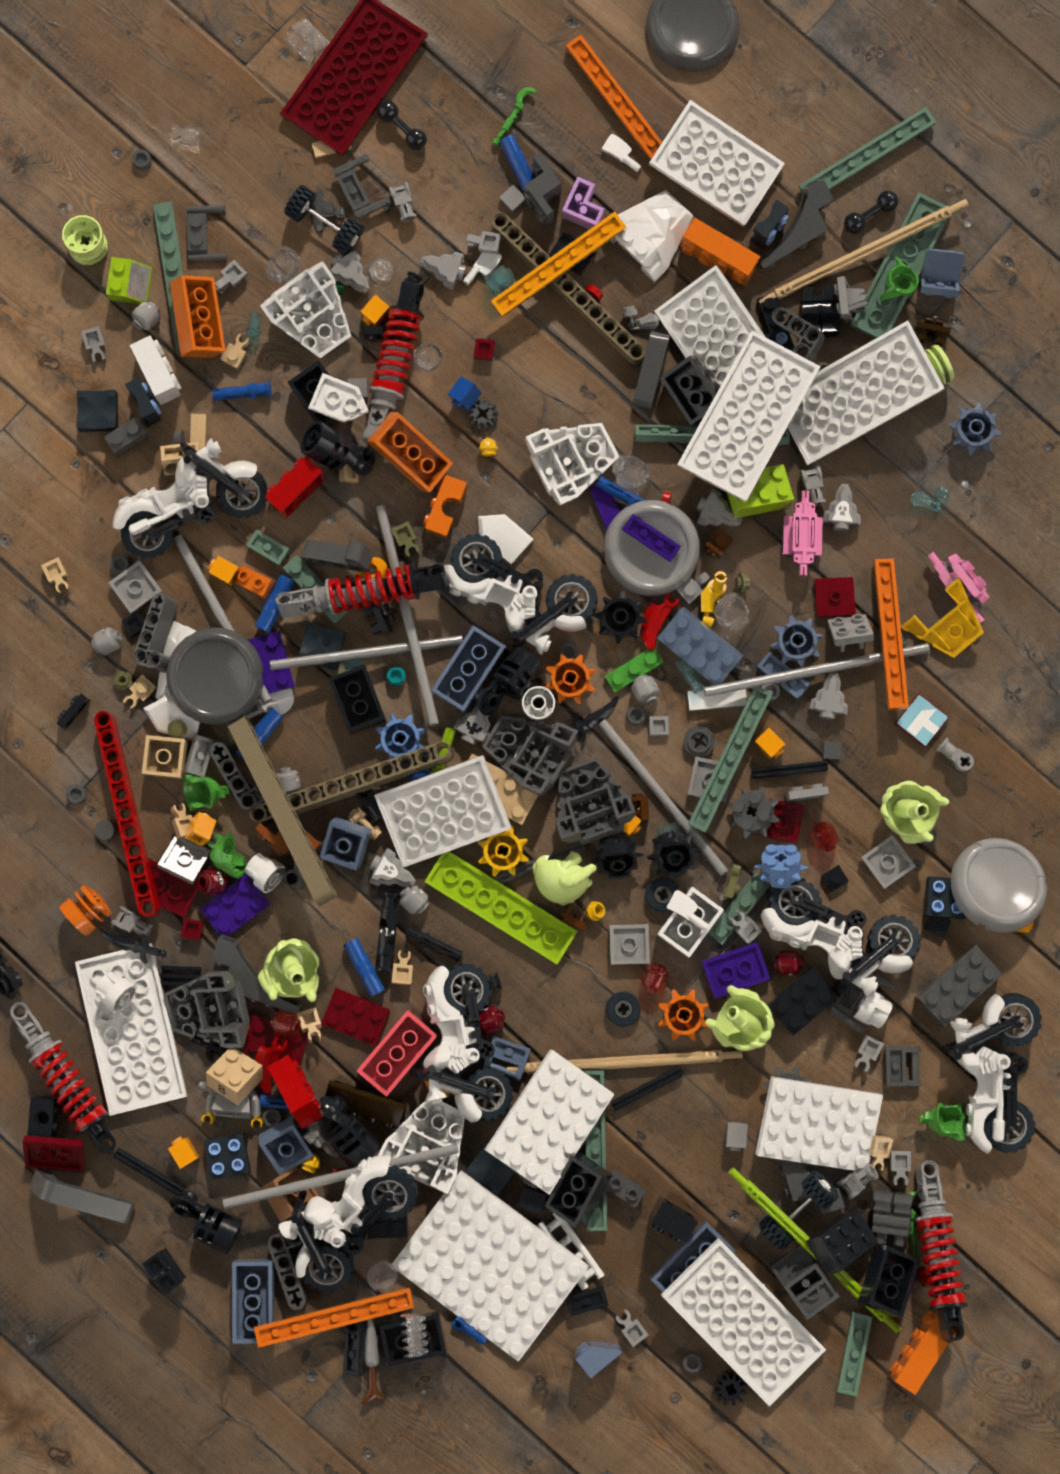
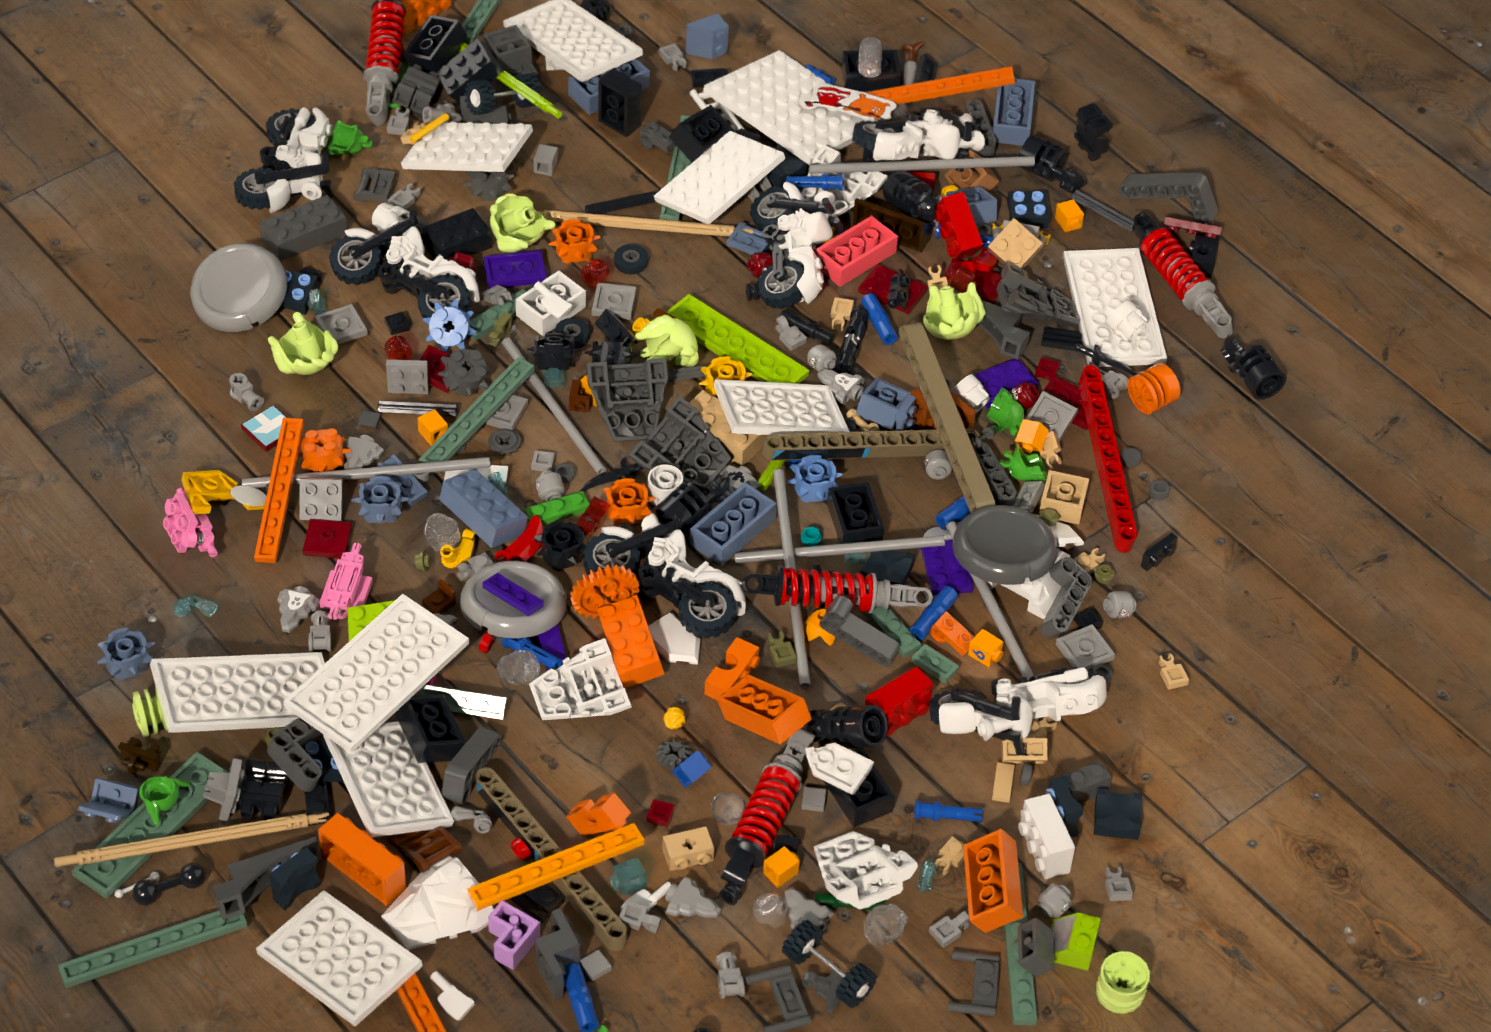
camera: 175 degrees left, 35 degrees down
none -> white hinge [114,872,159,898]
none -> white sticker [231,486,267,506]
none -> orange brick [298,428,351,473]
none -> clear light blue plate [308,289,326,315]
none -> reddish brown plate [402,826,462,873]
none -> yellow piece [409,113,449,143]
none -> orange arch [566,792,631,837]
none -> orange gear [570,564,639,619]
none -> clear red leg [576,496,610,536]
none -> black hinge [594,309,639,347]
none -> orange brick [597,595,665,689]
none -> tan brick [662,826,714,871]
none -> light grey plate [775,315,807,351]
none -> blue pin [786,174,845,191]
none -> sticker [799,84,896,122]
none -> black hinge [887,268,911,310]
none -> sand blue plate [895,394,917,431]
none -> dark grey piece [970,425,998,449]
none -> dark grey brick [1018,918,1055,977]

